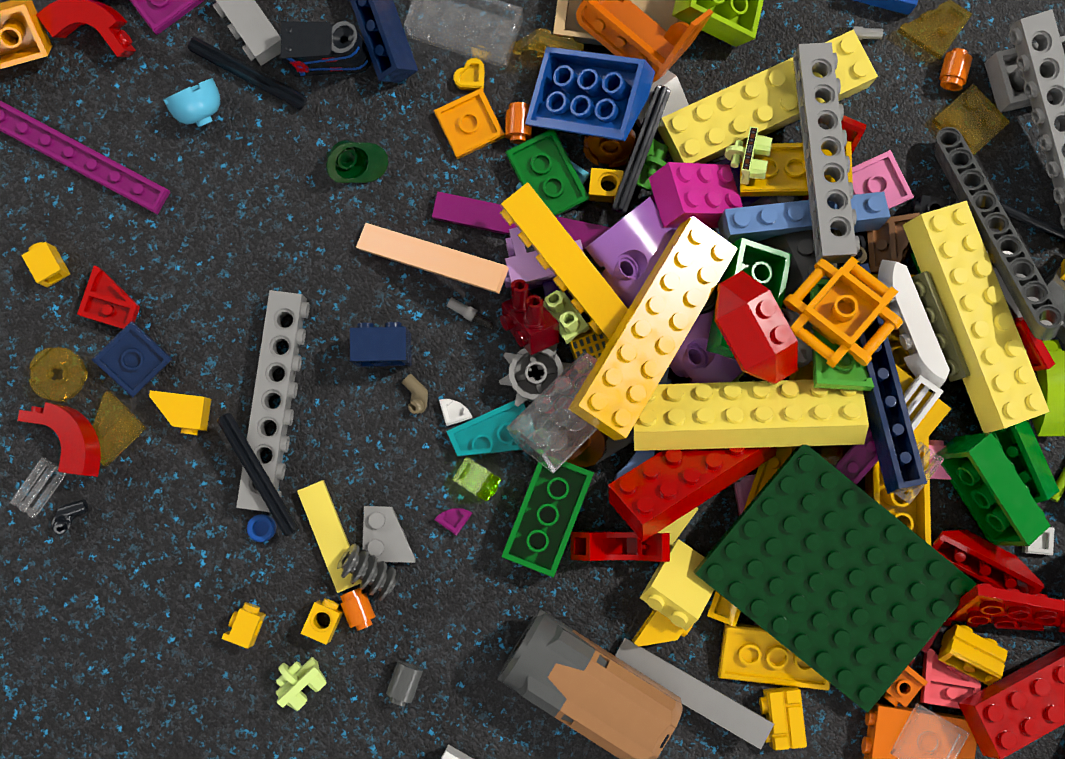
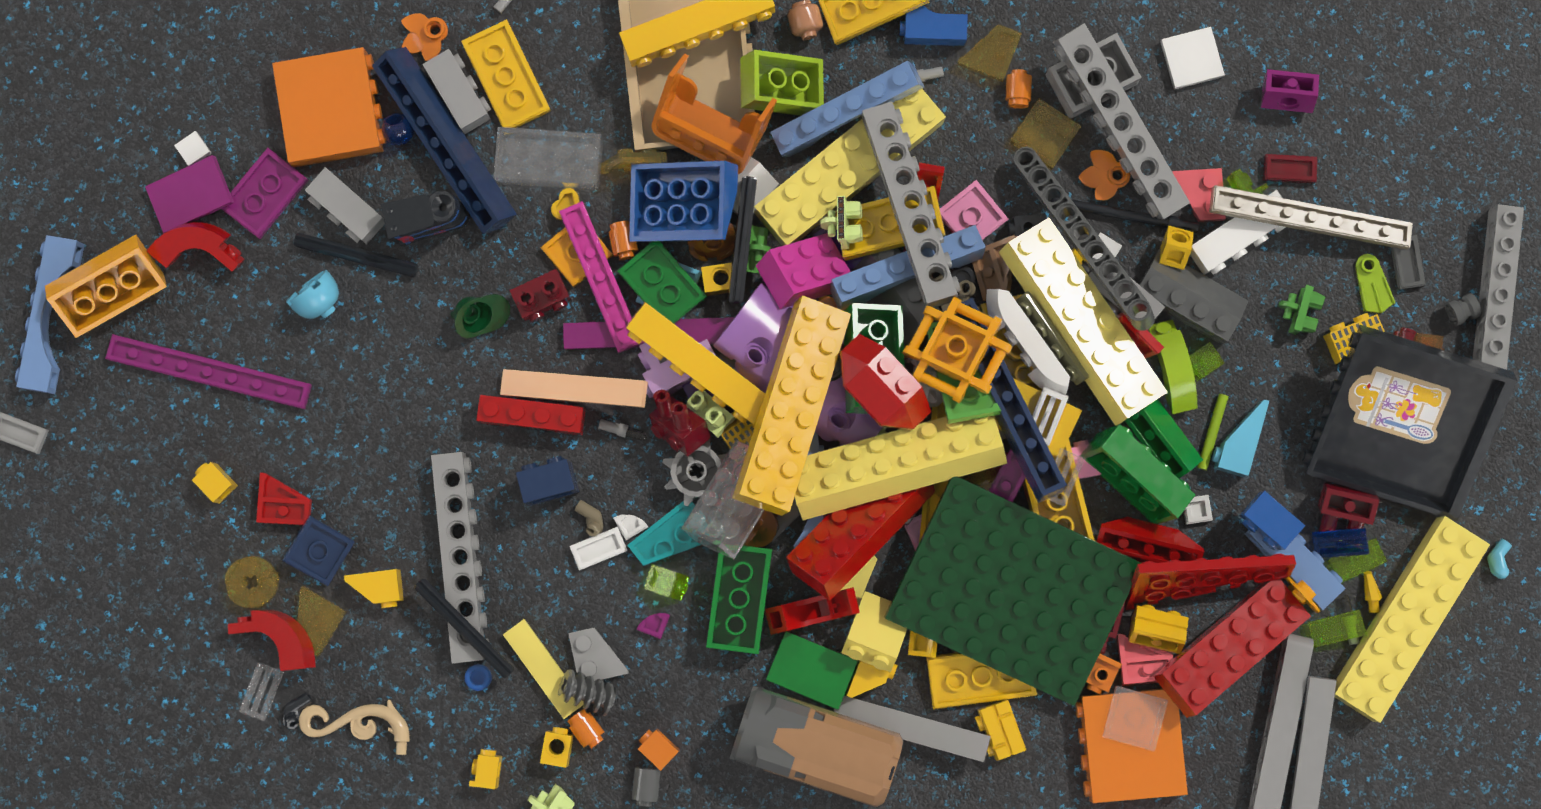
camera: 10 degrees left, 0 degrees up
none -> tan plant [299,700,409,755]
none -> red arch [476,395,586,435]
none -> dark red brick [509,269,572,322]
none -> dark pink tile [559,201,642,353]
none -> white tile [570,527,628,570]
none -> orange brick [638,729,680,771]
none -> green tile [766,631,859,710]
none -> medium blue arch [771,61,925,157]
none -> orange plate [1078,150,1131,200]

